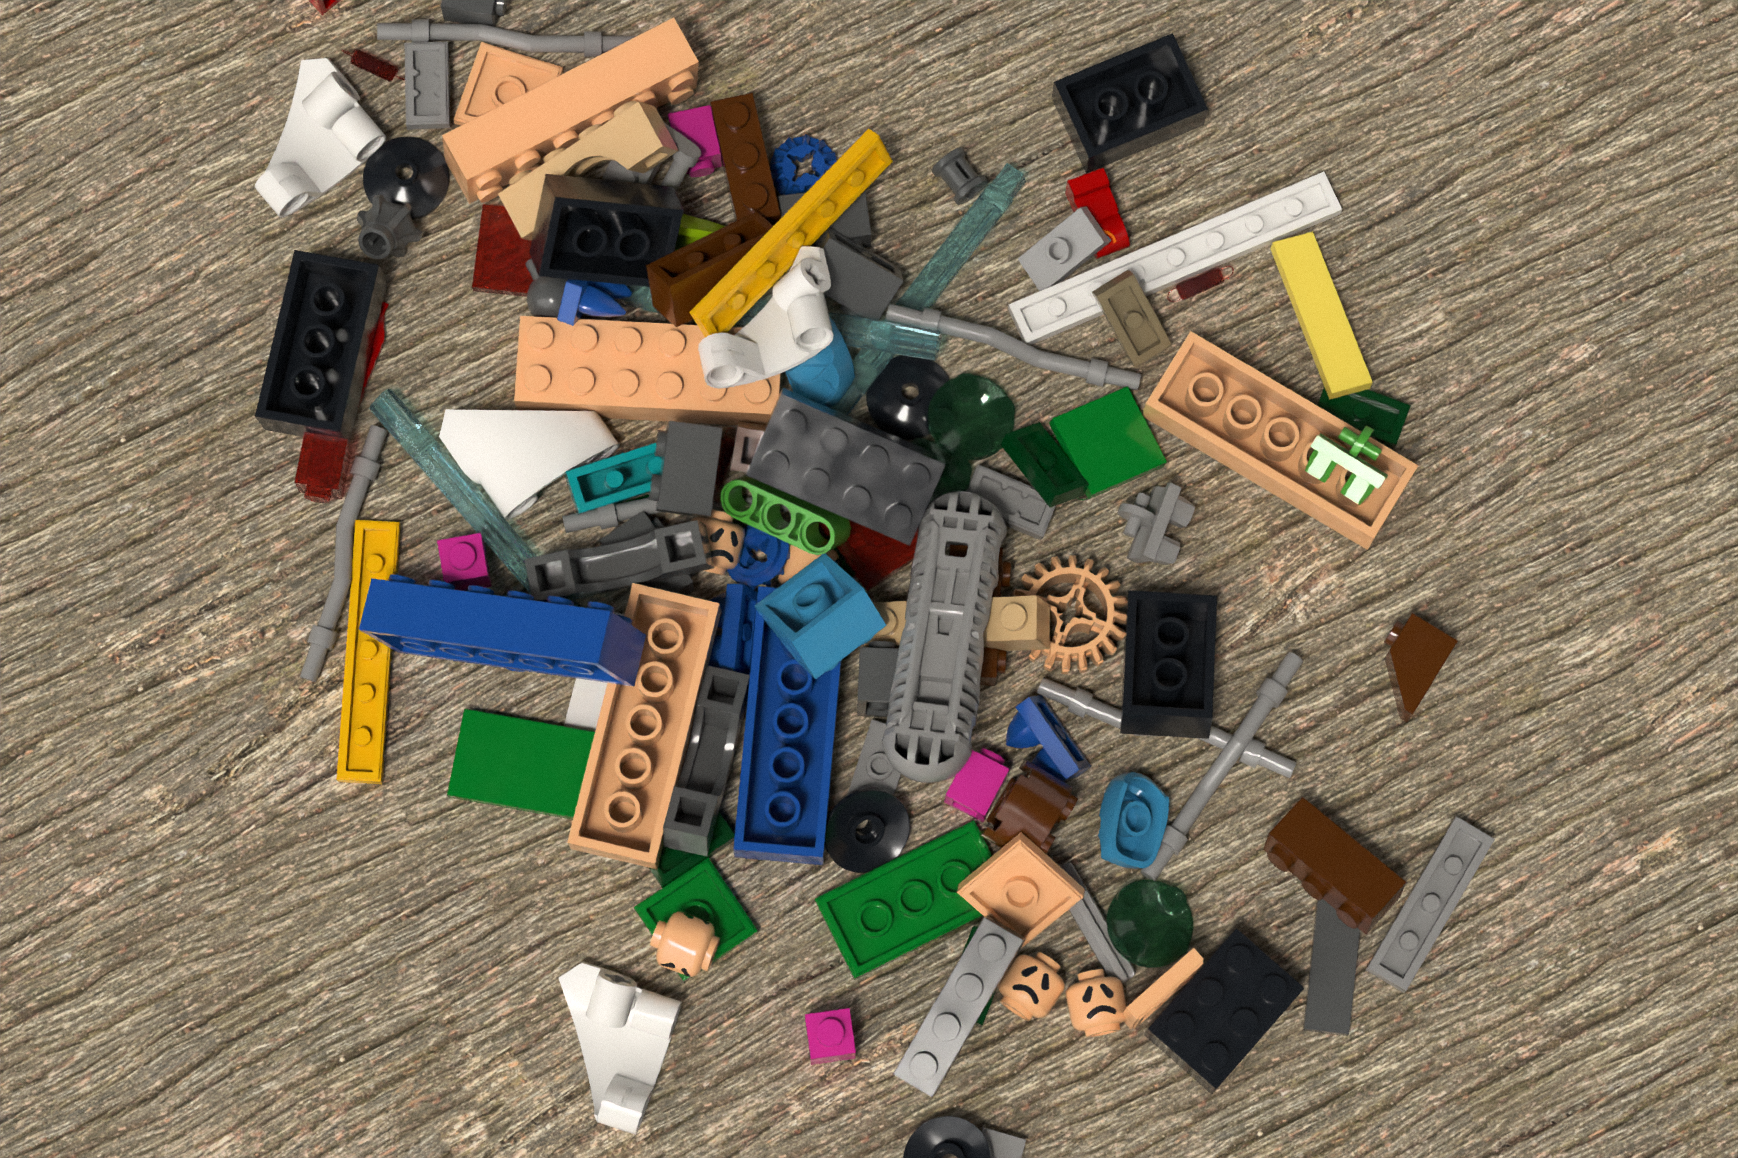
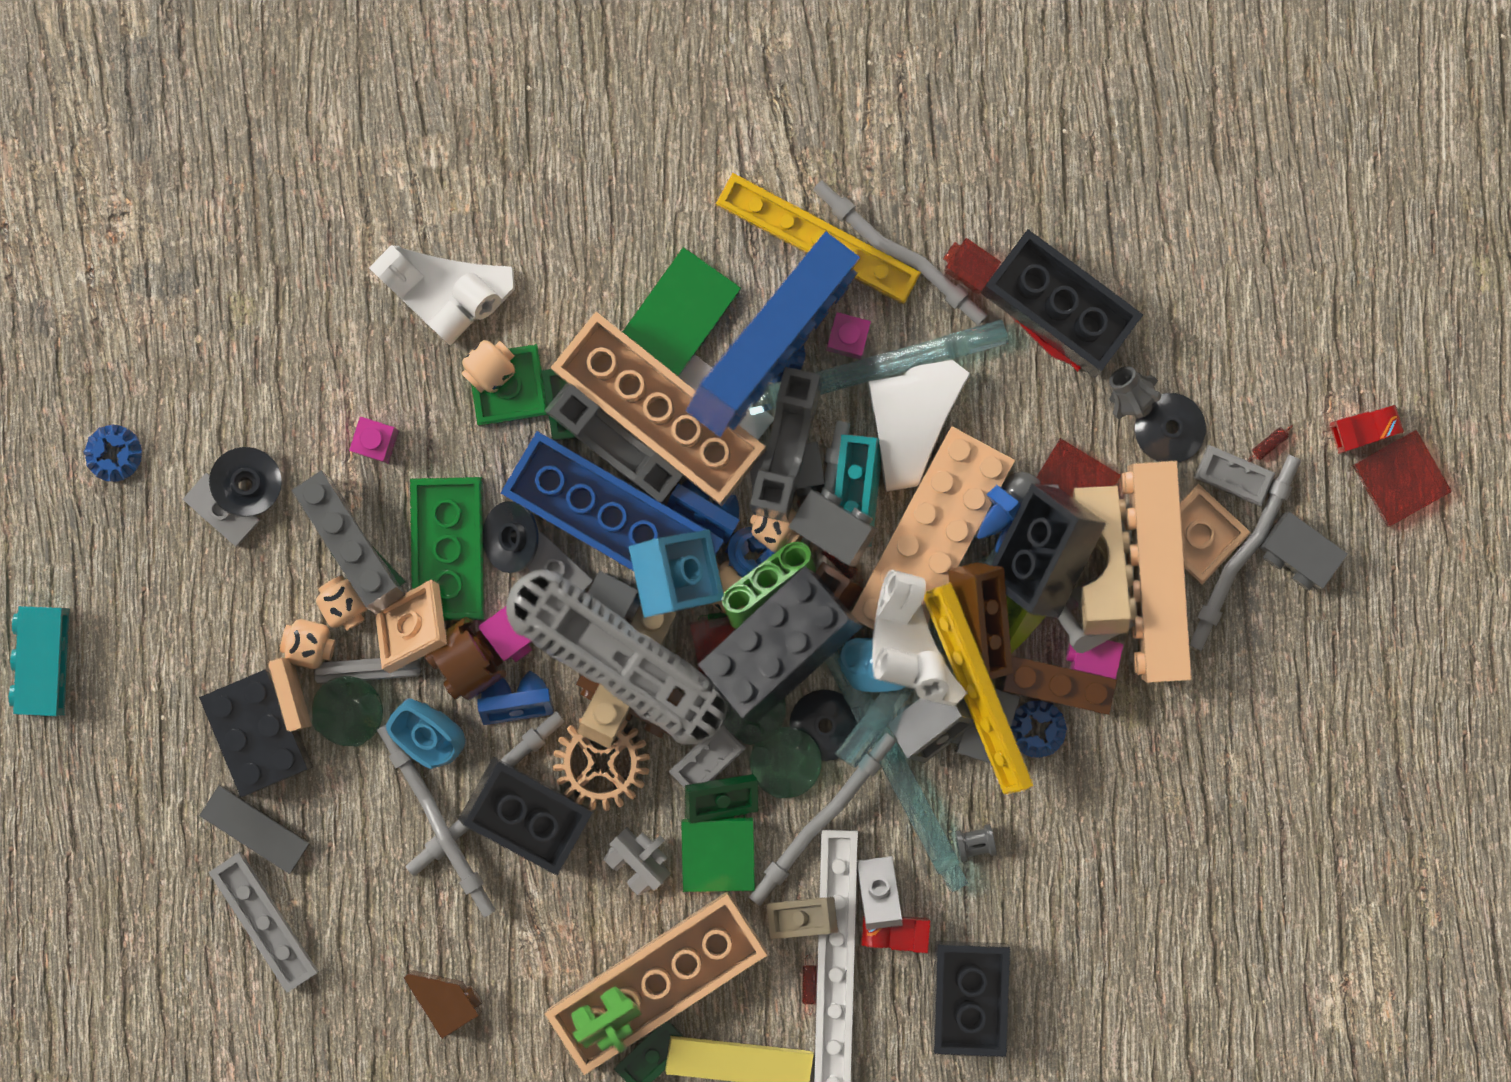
camera: 120 degrees right, 10 degrees up
white panel [255,58,386,218] -> none
reddish brown brick [1263,797,1406,935] -> none

